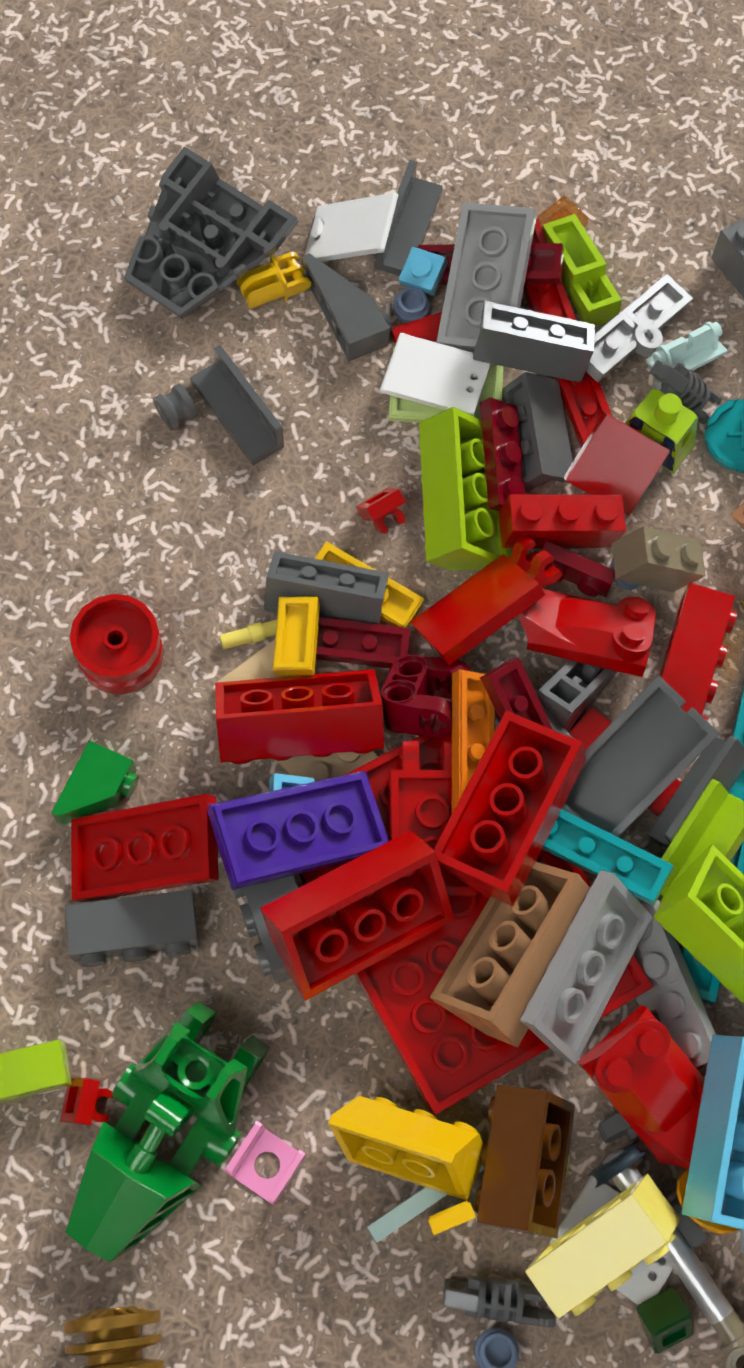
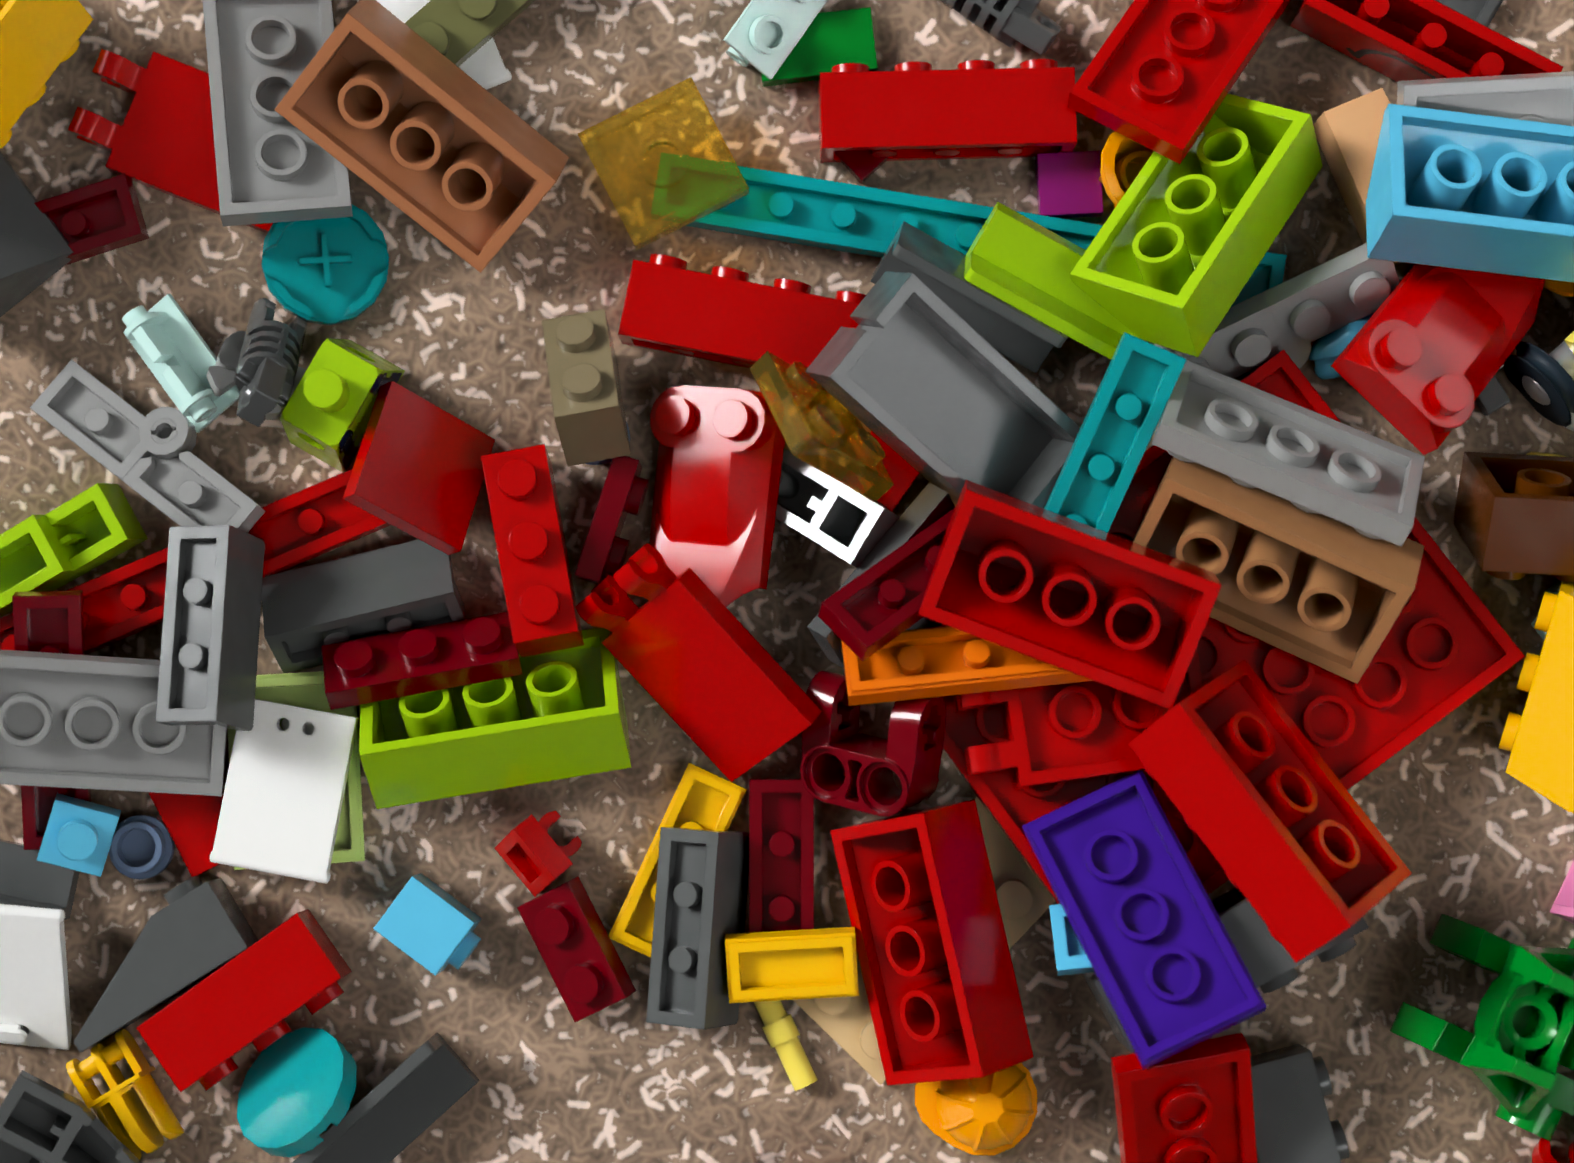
camera: 90 degrees left, 15 degrees up
none -> red brick [136,909,352,1092]
none -> teal tile [237,1027,357,1157]
none -> medium azure brick [373,873,482,976]
none -> dark red plate [517,876,636,1022]
none -> clear yellow plate [750,351,894,501]
none -> light orange piece [915,1063,1037,1155]

